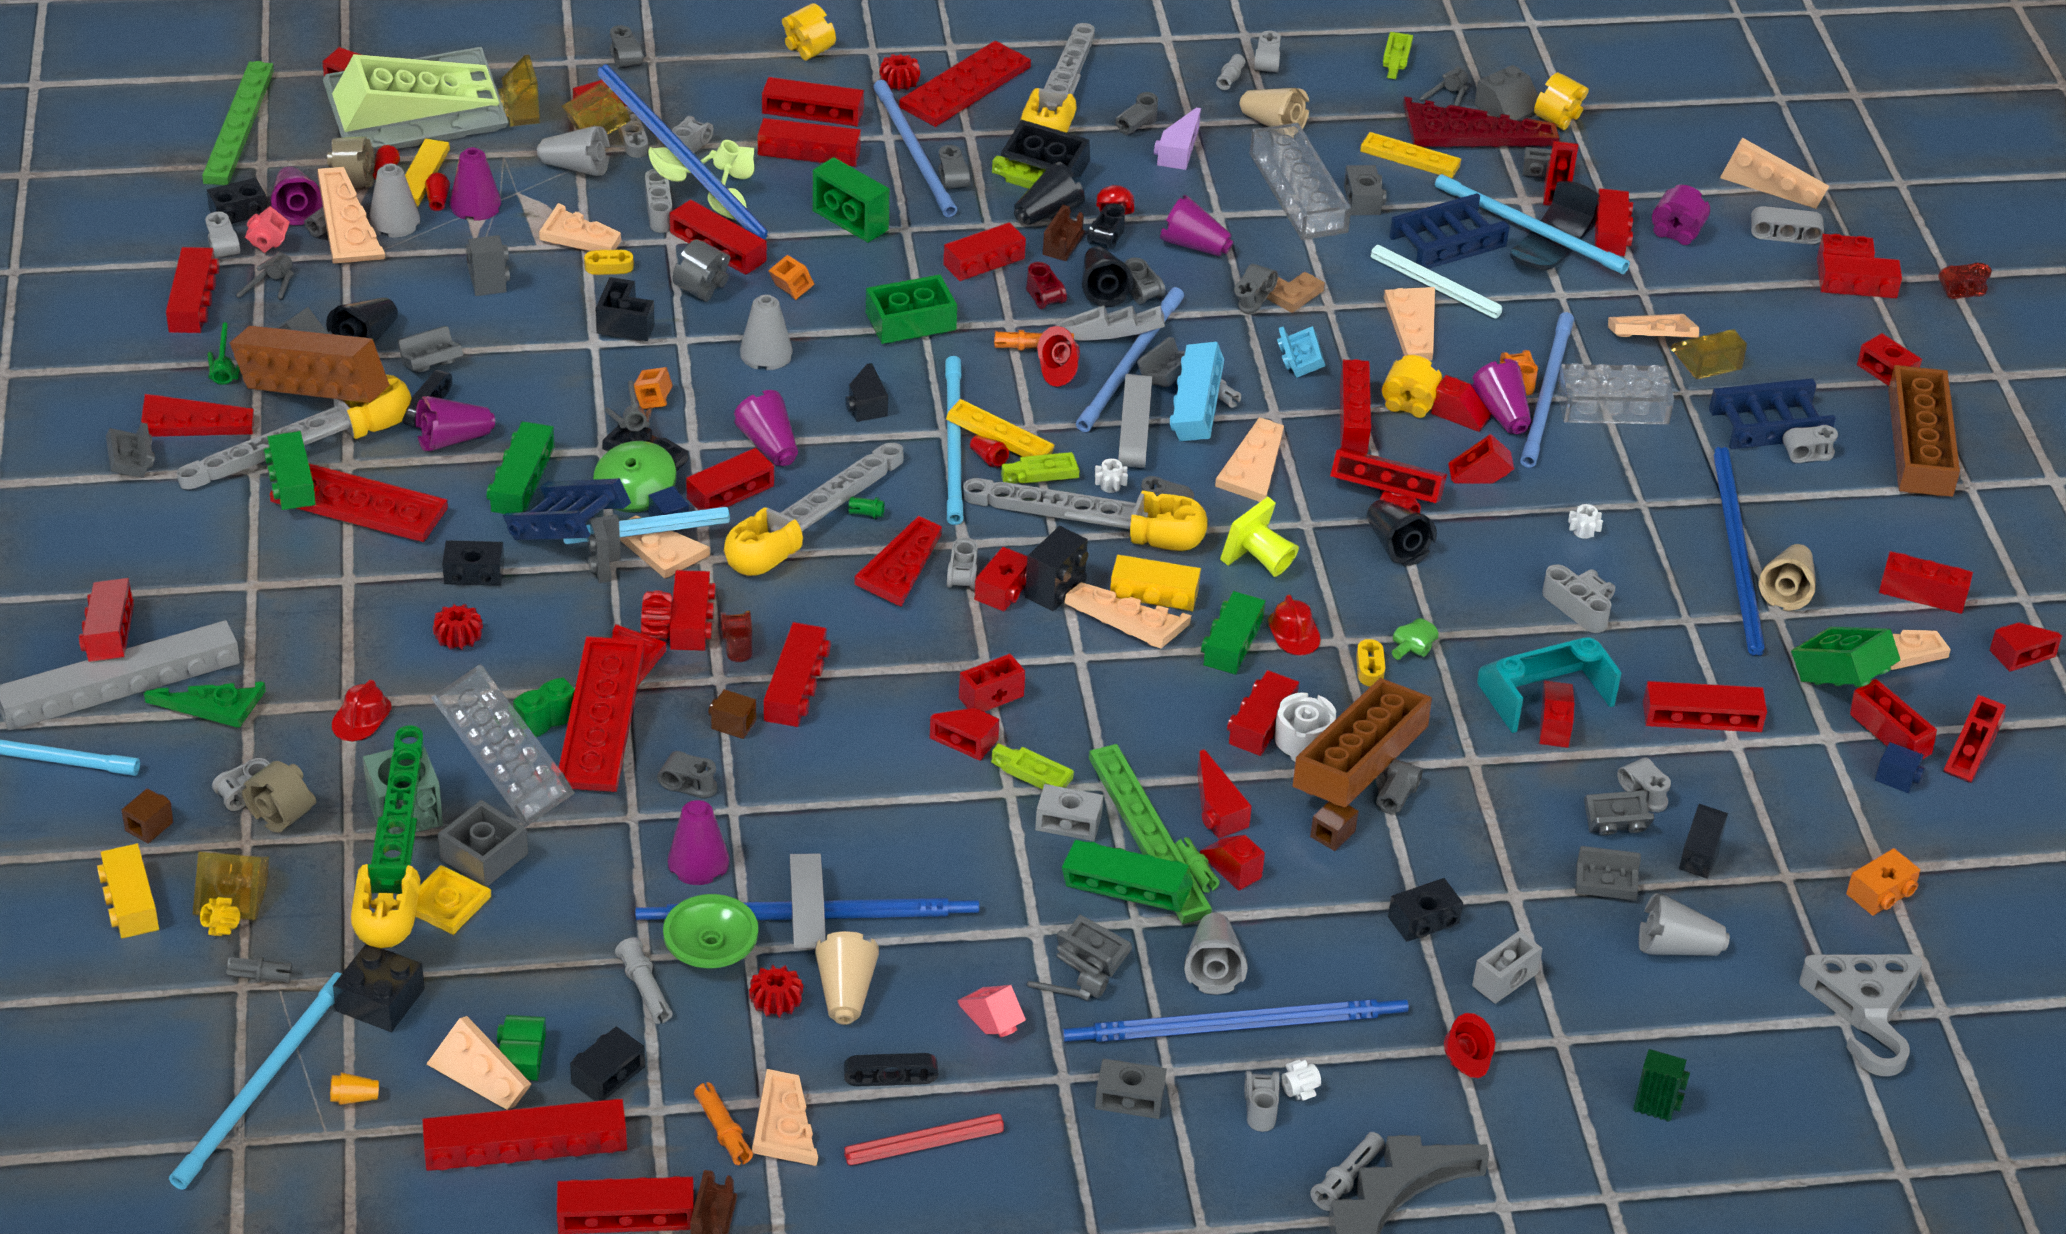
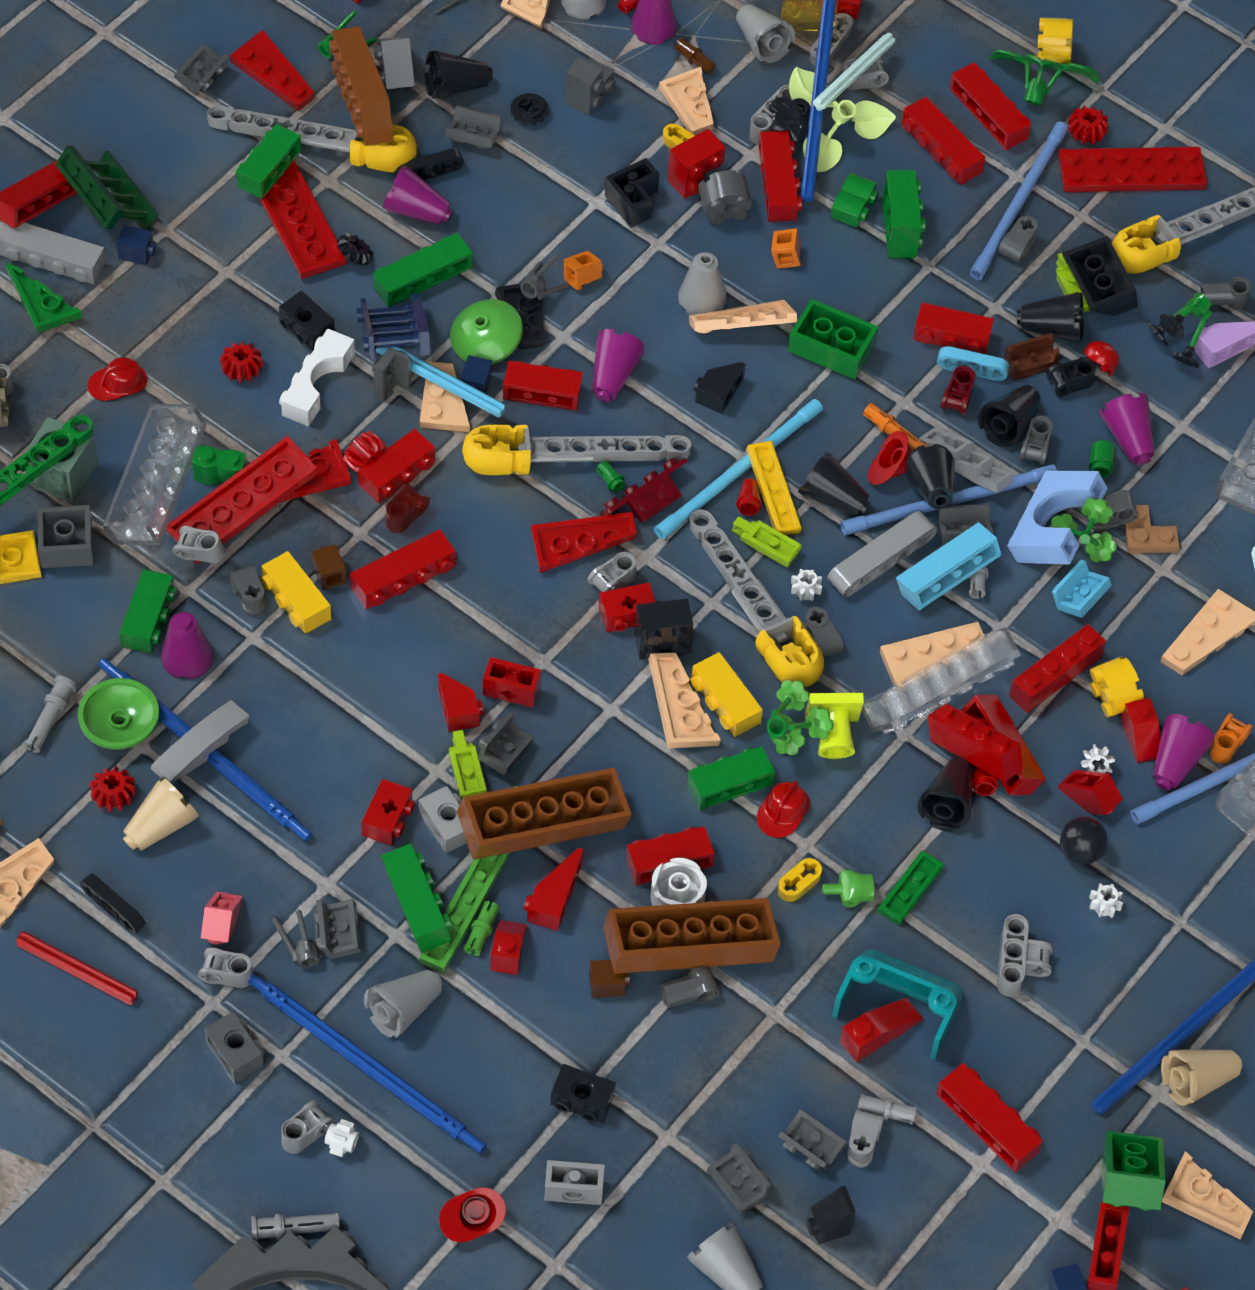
camera: 45 degrees right, 15 degrees up
none -> dark green fence [55,146,159,230]
none -> dark blue brick [117,225,157,265]
none -> green brick [119,569,178,654]
none -> light grey piece [172,526,226,563]
none -> light grey piece [198,948,253,988]
none -> yellow brick [261,551,331,634]
none -> white arch [279,329,355,427]
none -> black gear [337,233,373,266]
none -> red brick [361,779,415,846]
none -> dark orange brick [457,767,632,860]
none -> dark grey bracket [478,712,534,775]
none -> black gear [510,93,549,126]
none -> dark red bracket [599,457,687,523]
none -> red brick [667,129,726,199]
none -> reddish brown axle [674,37,716,74]
none -> light nougat wing [689,300,797,333]
none -> bright green plant [767,679,834,756]
none -> black plate [769,97,811,142]
none -> black cone [798,451,871,517]
none -> light aqua axle [813,33,895,111]
none -> green brick [830,173,879,228]
none -> light grey pin [857,1094,916,1124]
none -> clear brick [862,627,1021,734]
none -> green tile [877,850,944,926]
none -> black cone [905,444,955,509]
none -> red brick [927,703,1024,782]
none -> medium azure beam [937,347,1010,381]
none -> green plant [989,50,1099,106]
none -> light blue arch [1007,471,1108,564]
none -> bright green plant [1050,498,1117,563]
none -> black piece [1059,817,1108,865]
none -> white gear [1081,744,1115,773]
none -> green brick [1089,440,1116,479]
none -> plant [1146,292,1212,368]

